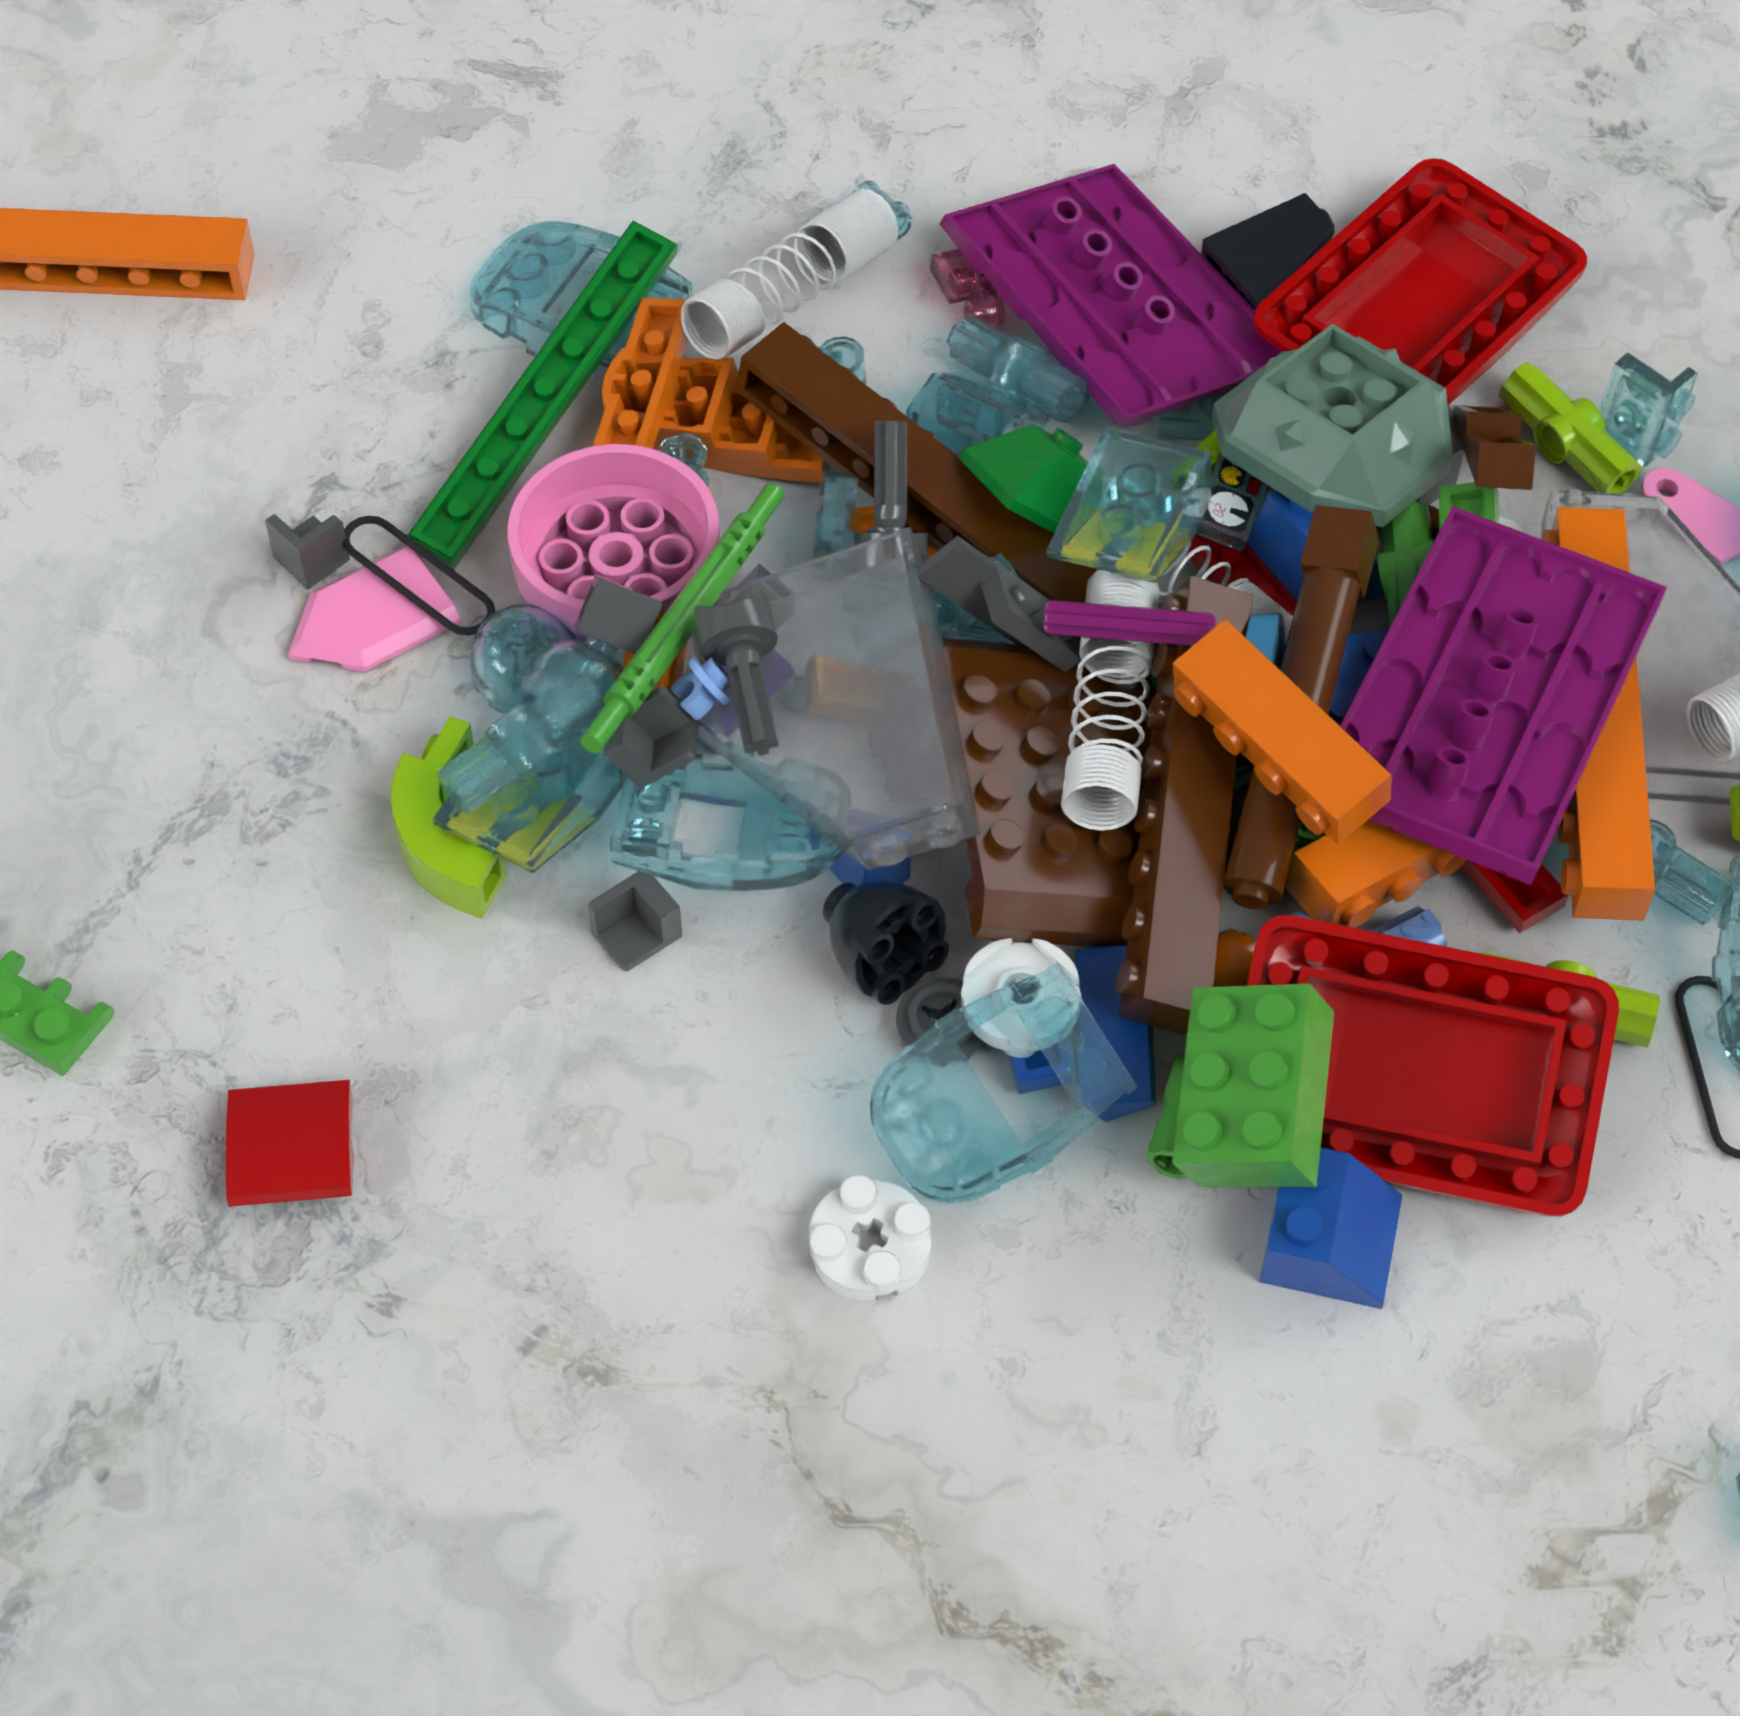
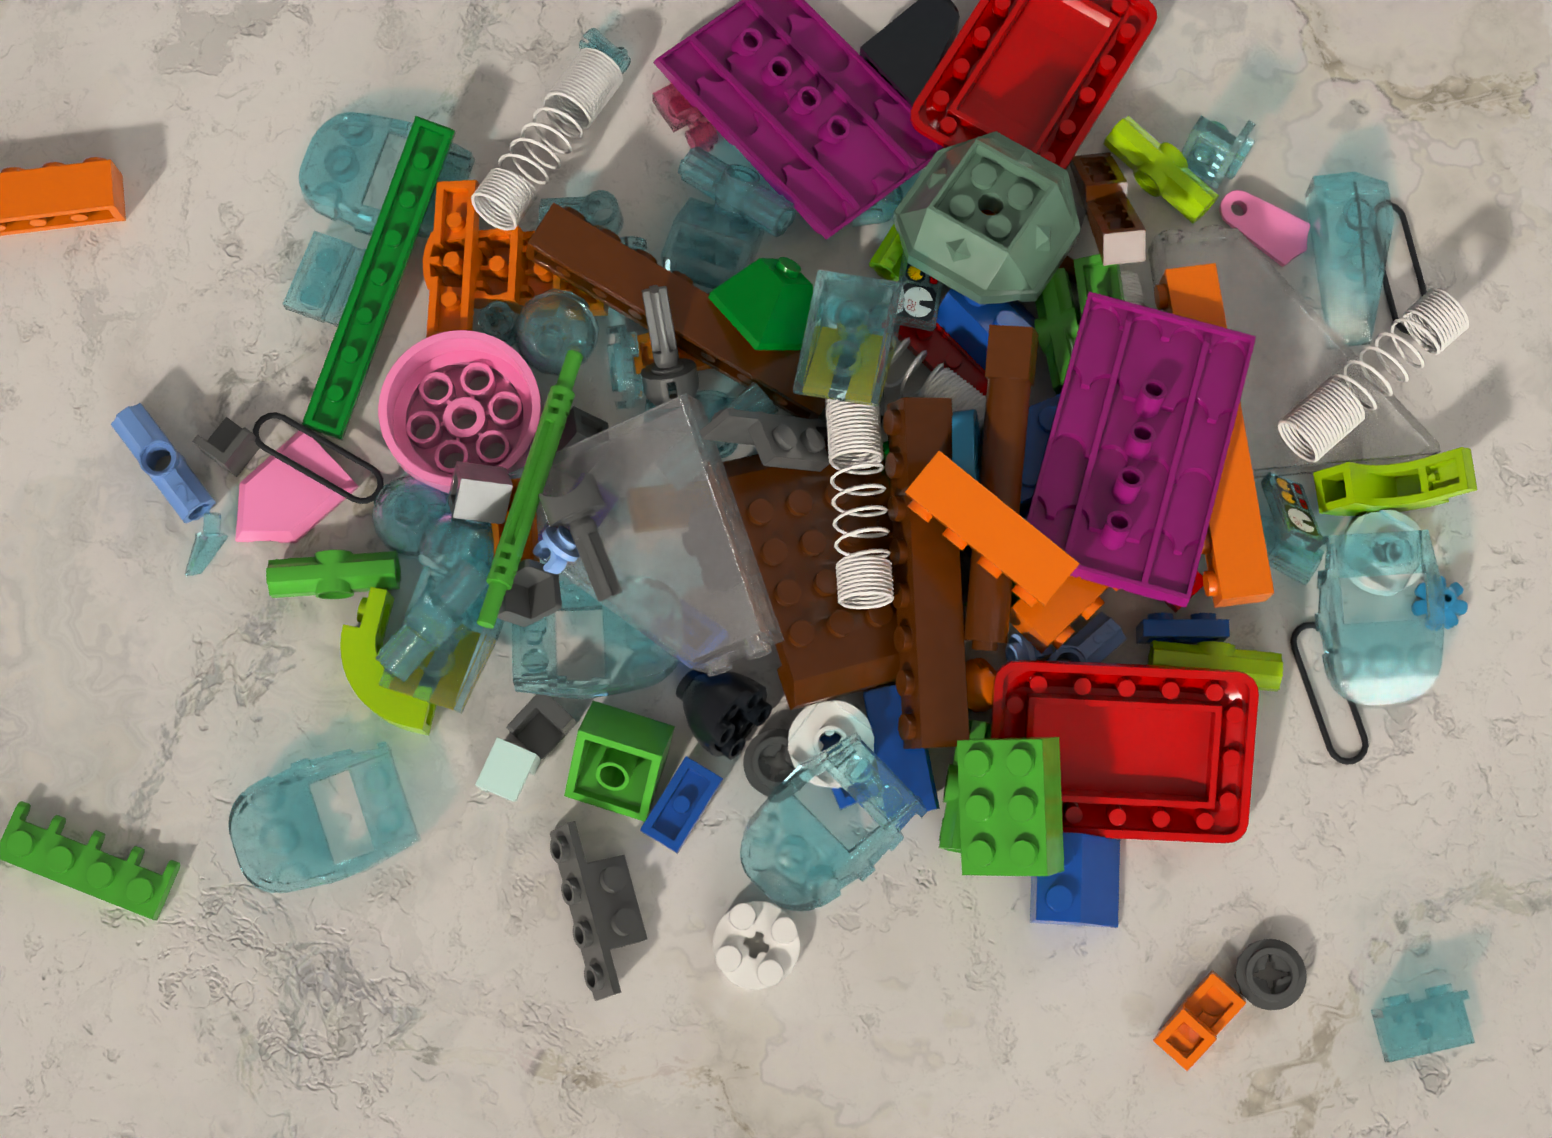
camera: 10 degrees left, 20 degrees up
red slope [226,1079,354,1207] -> none
magenta axle [1043,600,1216,646] -> none
none -> medium blue piece [111,403,216,524]
none -> clear light blue bar [184,512,228,576]
none -> clear light blue slope [228,742,421,893]
none -> bright green piece [266,550,401,599]
none -> clear light blue plate [283,231,366,327]
none -> light aqua panel [475,737,541,802]
none -> clear light blue cylinder [514,289,599,376]
none -> dark grey bracket [550,821,647,1001]
none -> bright green slope [564,701,675,822]
none -> blue plate [640,756,723,854]
none -> blue plate [1136,612,1230,644]
none -> orange slope [1153,970,1246,1071]
none -> dark grey gear [1234,939,1307,1011]
none -> clear light blue tile [1261,472,1324,552]

